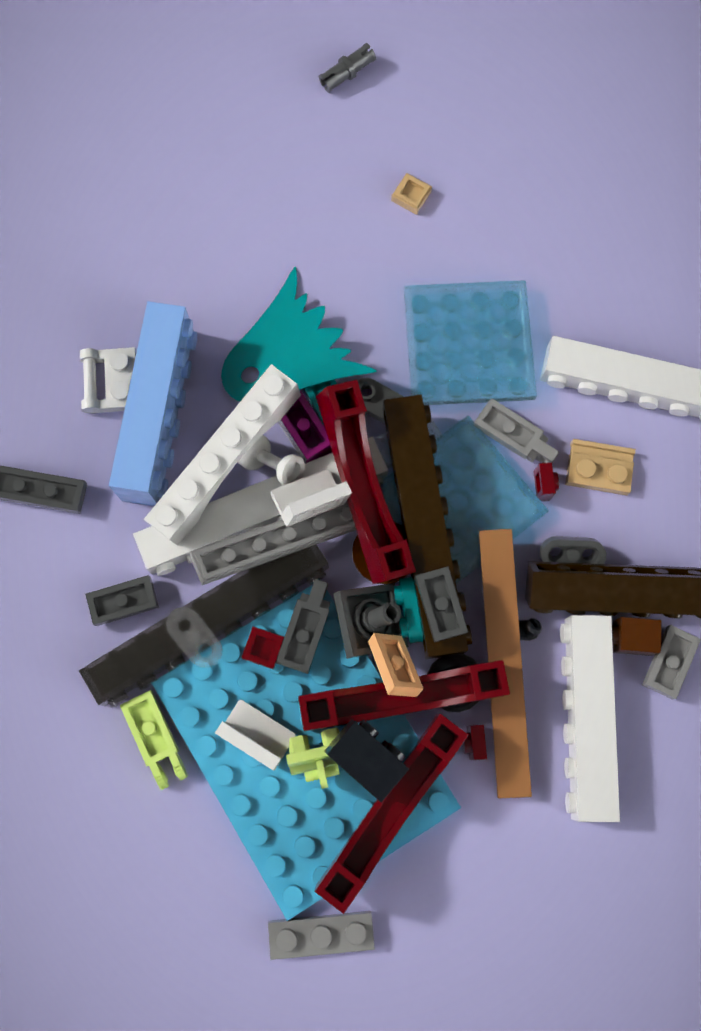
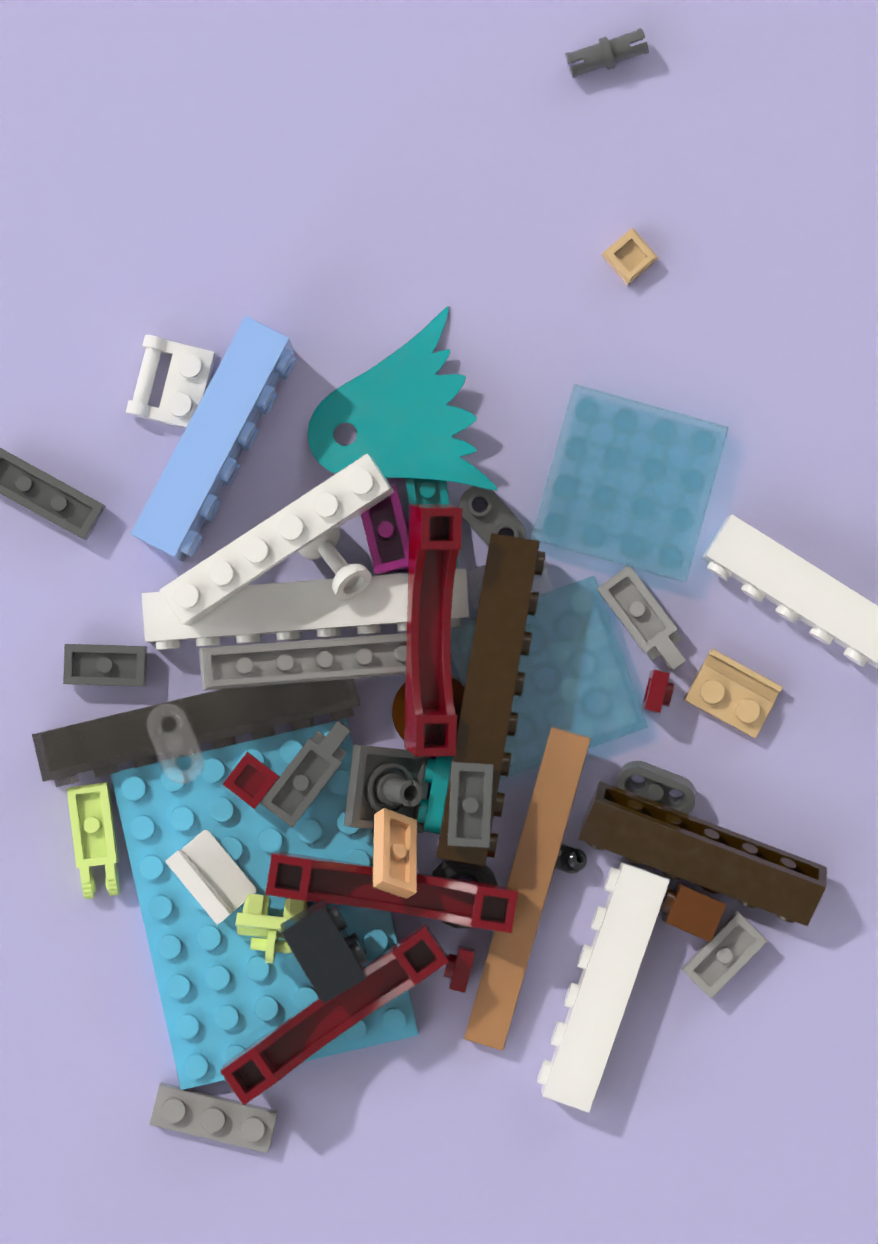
camera: 20 degrees right, 10 degrees up
white panel [271,469,352,527] -> none

